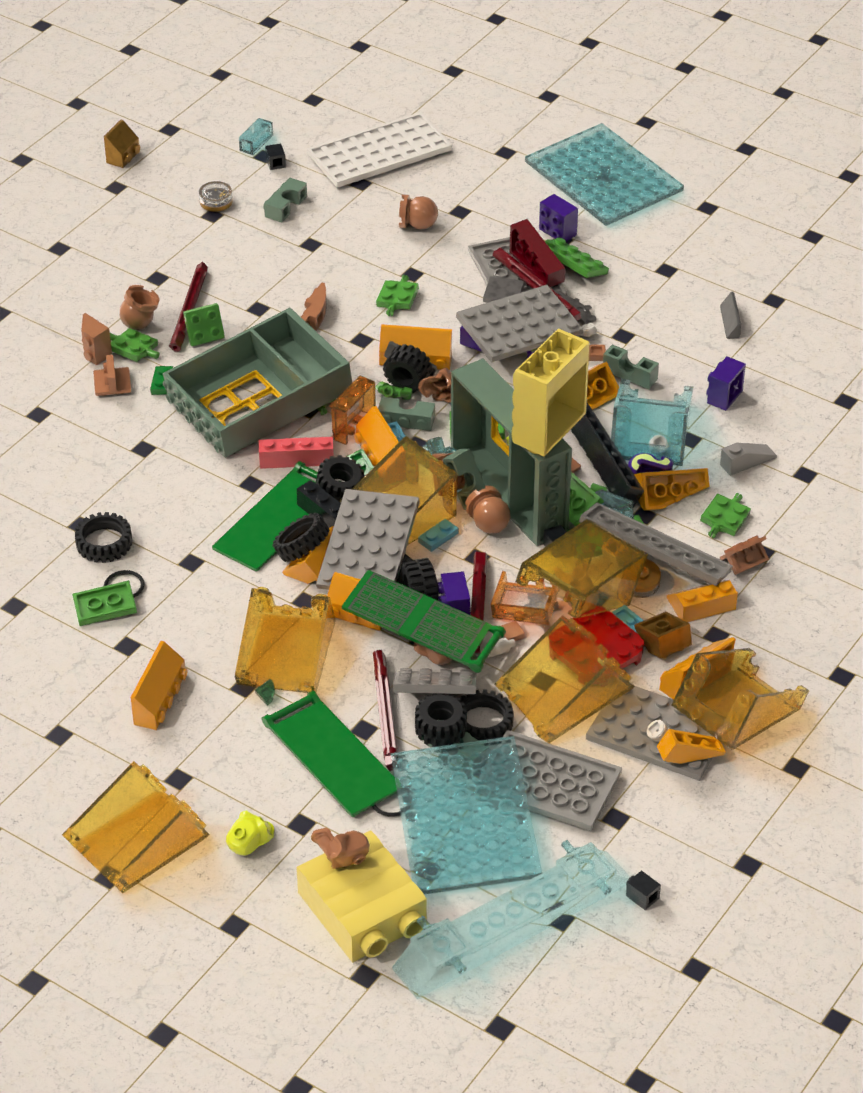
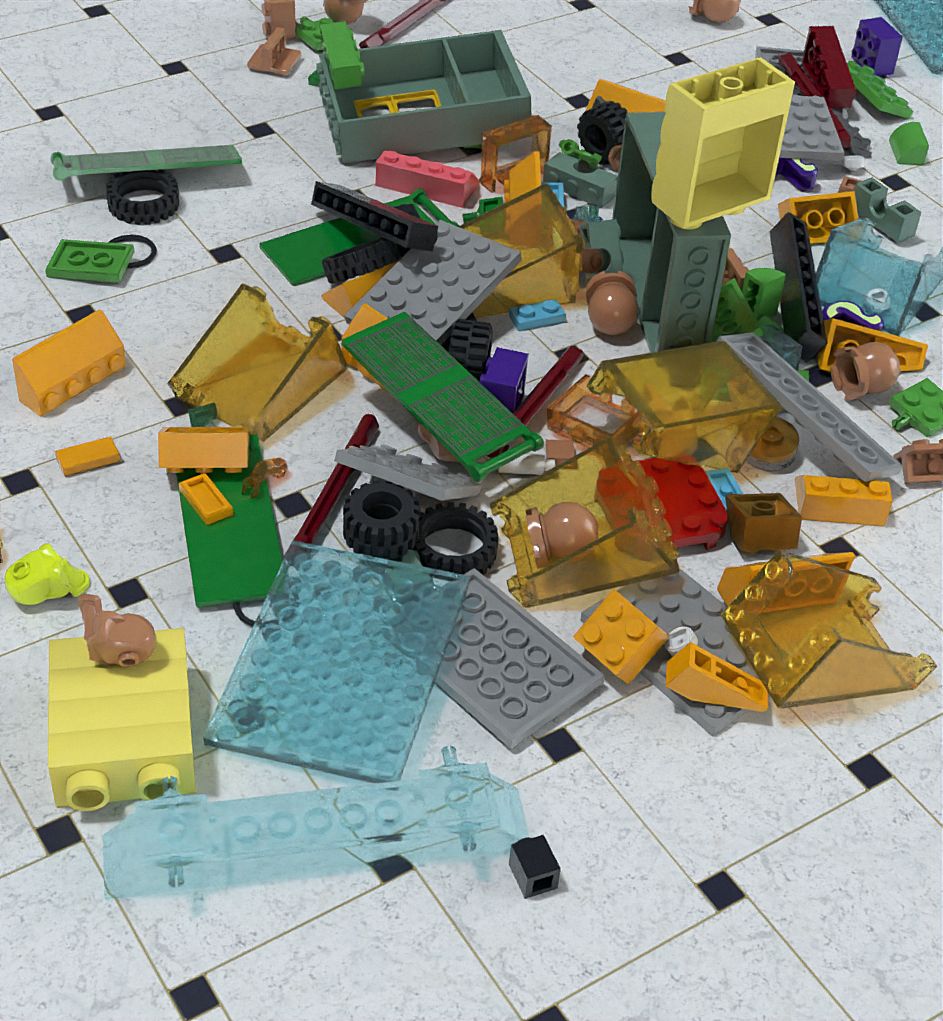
camera: 20 degrees right, 0 degrees up
bright green plate [183,303,225,346] -> none
nougat slope [301,282,327,331] -> none
black tyre [316,455,365,503] -> none
bright green plate [376,275,419,316] -> none
none -> flag [50,145,242,181]
none -> light orange tile [55,436,120,476]
none -> light orange slope [158,427,249,473]
none -> light orange tile [179,473,233,525]
none -> clear orange arm [242,457,288,499]
none -> black brick [311,181,439,252]
none -> bright green brick [319,21,365,89]
none -> nougat tile [525,502,598,569]
none -> light orange brick [573,588,670,684]
none -> bright green brick [742,268,786,322]
none -> nougat tile [830,342,900,400]
none -> bright green brick [889,122,929,165]

